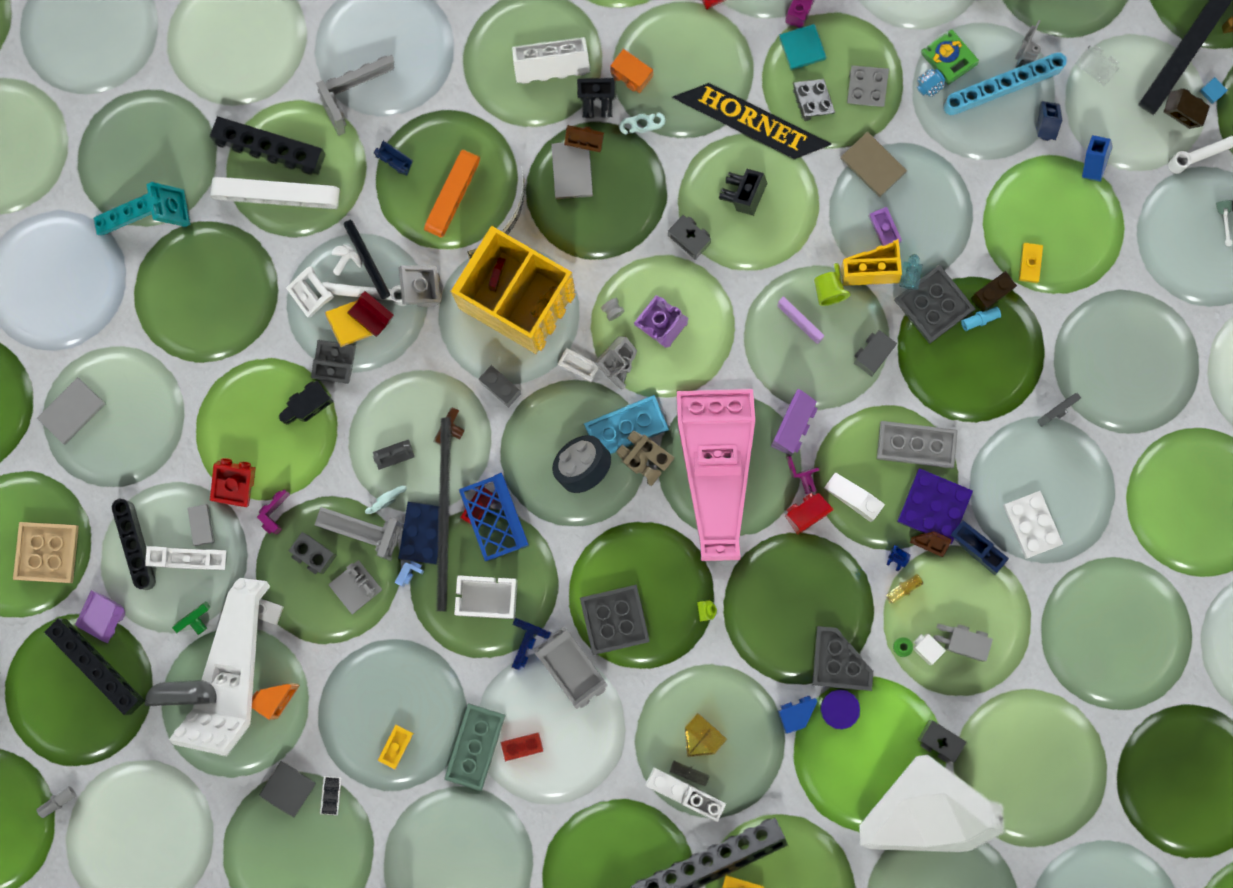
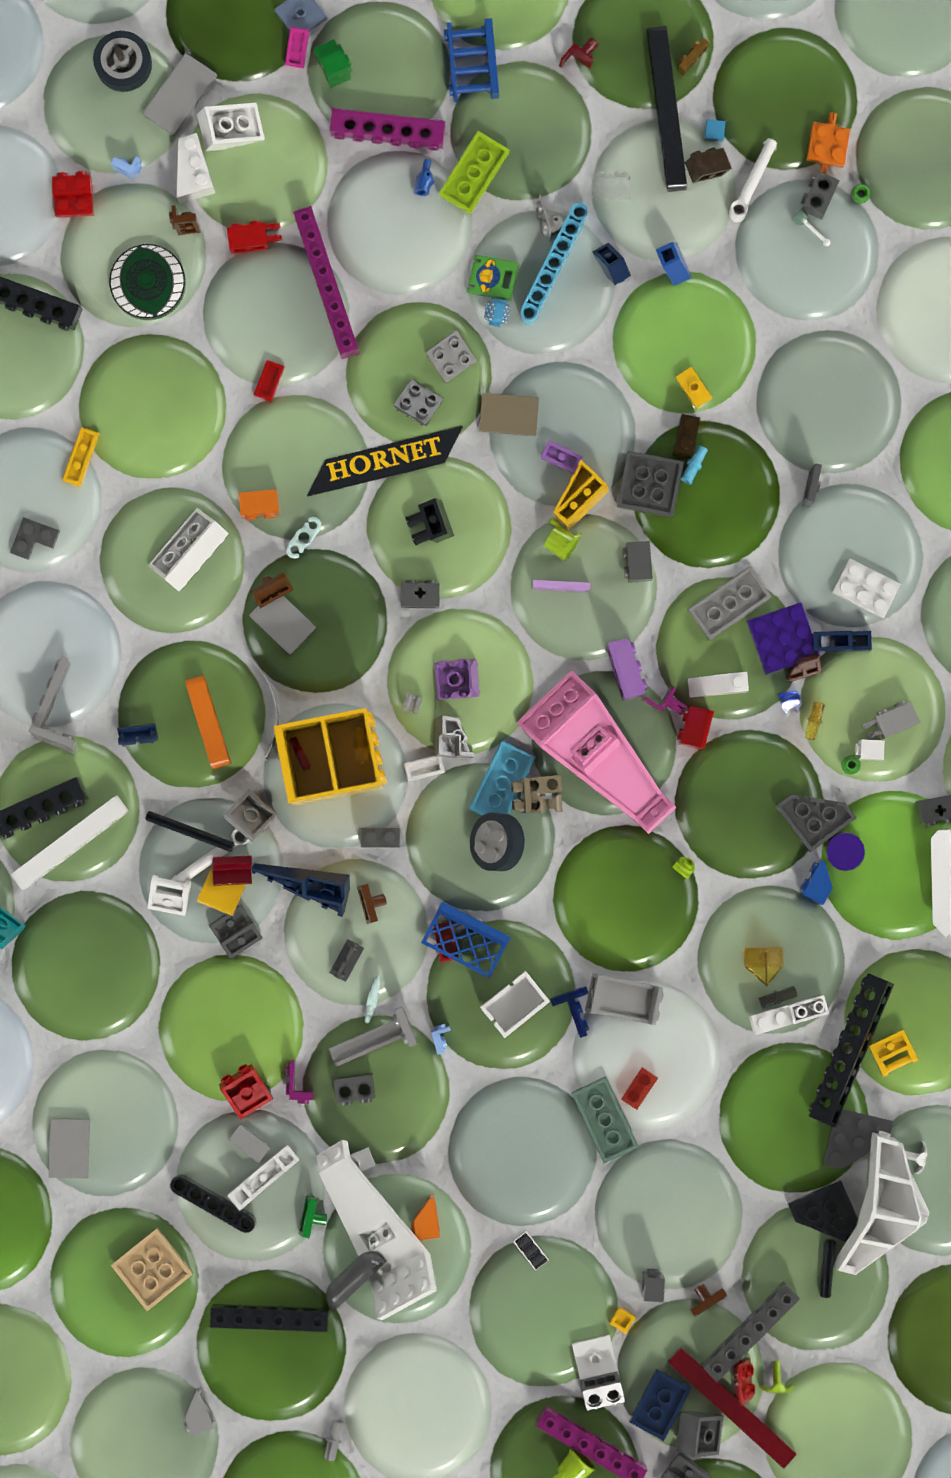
camera: 50 degrees left, 5 degrees up
medium lavender slope [75,590,125,643] -> none
dark grey slope [259,761,316,817] -> none
black hinge [279,381,334,425] -> none
light grey hinge [328,560,382,615] -> none
white plant [332,244,362,276] -> none
yellow plate [377,725,414,769] -> none
dark blue plate [398,502,440,565] -> none
dark grey axle [436,417,451,612] -> none
black brick [577,78,617,118] -> none
dark grey plate [580,585,650,655] -> none
teal tile [779,24,826,70] -> none
clear light blue hinge [899,254,923,290] -> none
none -> dark blue wedge [251,863,350,917]

